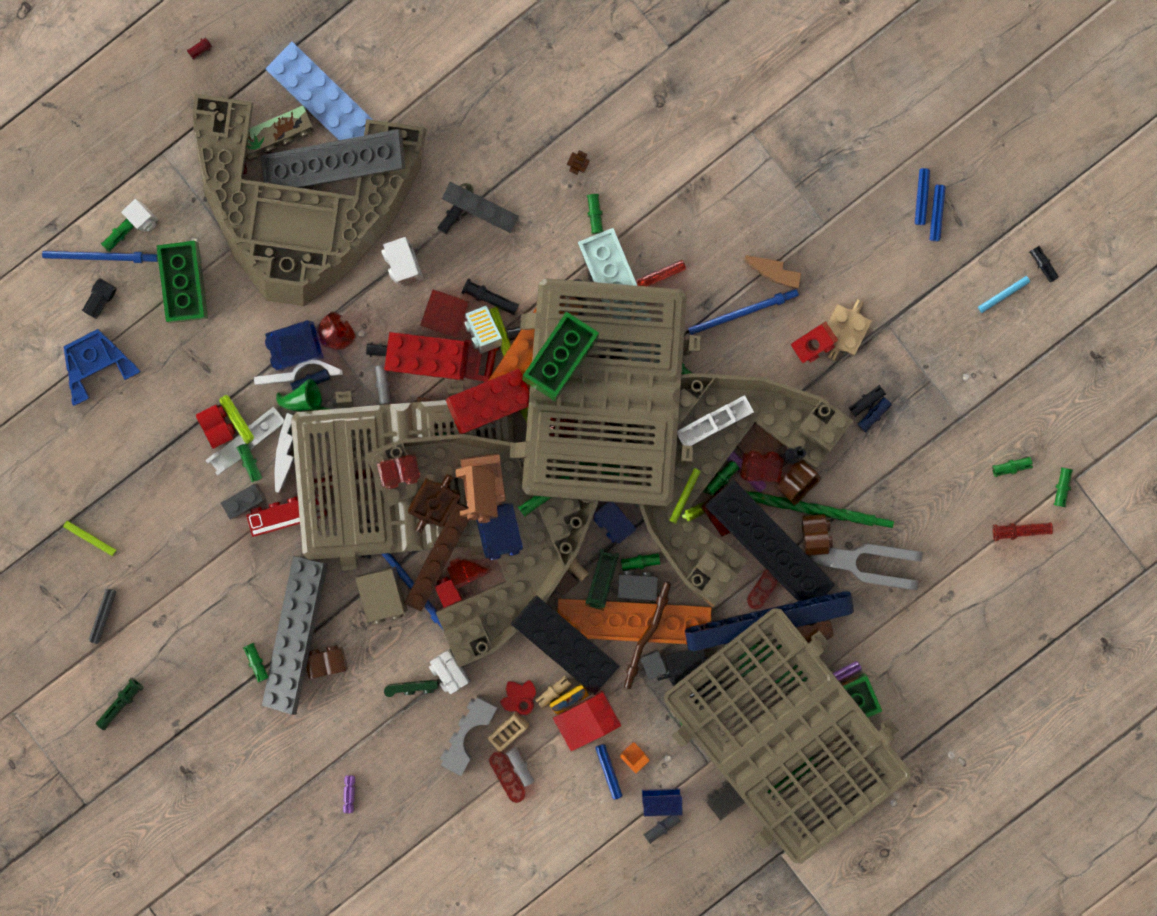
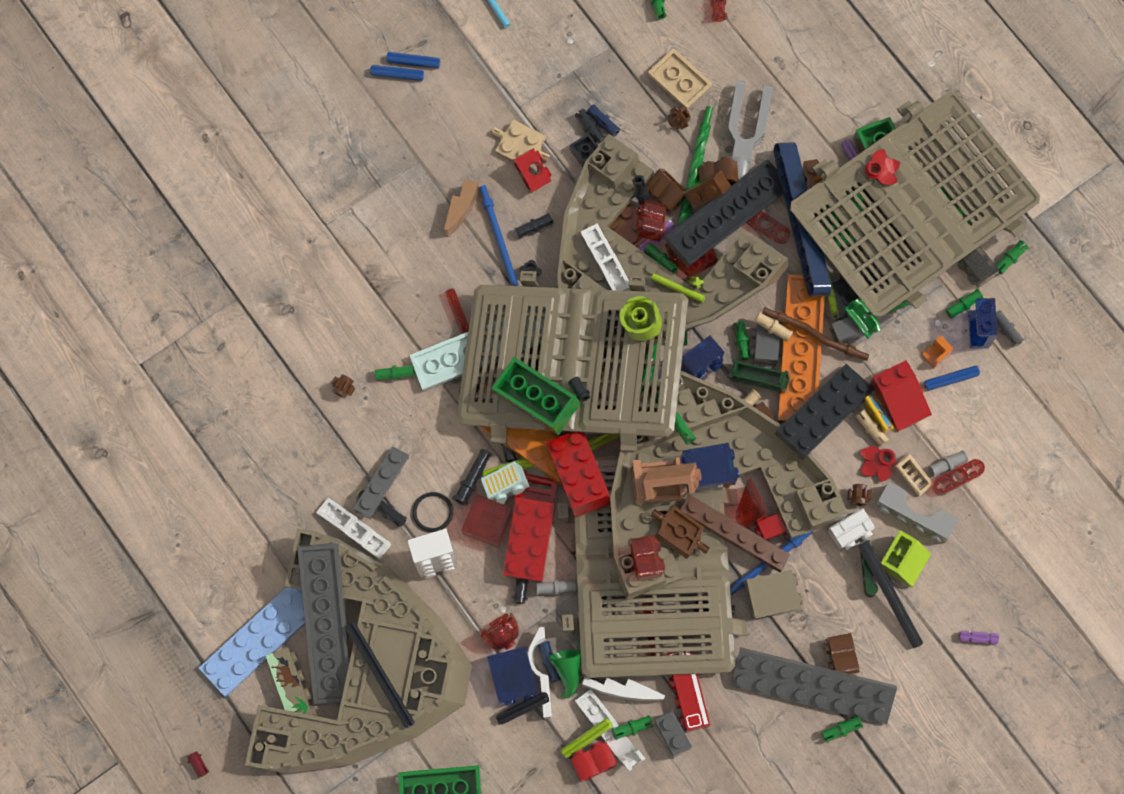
camera: 80 degrees left, 15 degrees down
none -> white slope [316,498,392,560]
none -> black axle [346,622,415,729]
none -> black tyre [413,492,453,532]
none -> black axle [496,692,549,725]
none -> black pin [515,213,554,239]
none -> black plate [519,260,542,276]
none -> black pin [568,377,590,403]
none -> black piece [570,133,598,167]
none -> lime brick [620,296,662,341]
none -> tan plate [648,48,713,110]
none -> reddish brown gear [668,106,691,130]
none -> reddish brown brick [684,170,731,209]
none -> tan pin [754,312,793,342]
none -> lime piece [827,267,839,320]
none -> green hinge [844,298,881,339]
none -> reddish brown gear [847,484,872,506]
none -> black axle [858,541,923,648]
none -> red plate [864,149,900,185]
none -> lime slope [880,530,931,588]
none -> green pin [945,289,984,319]
none -> green pin [994,240,1029,275]

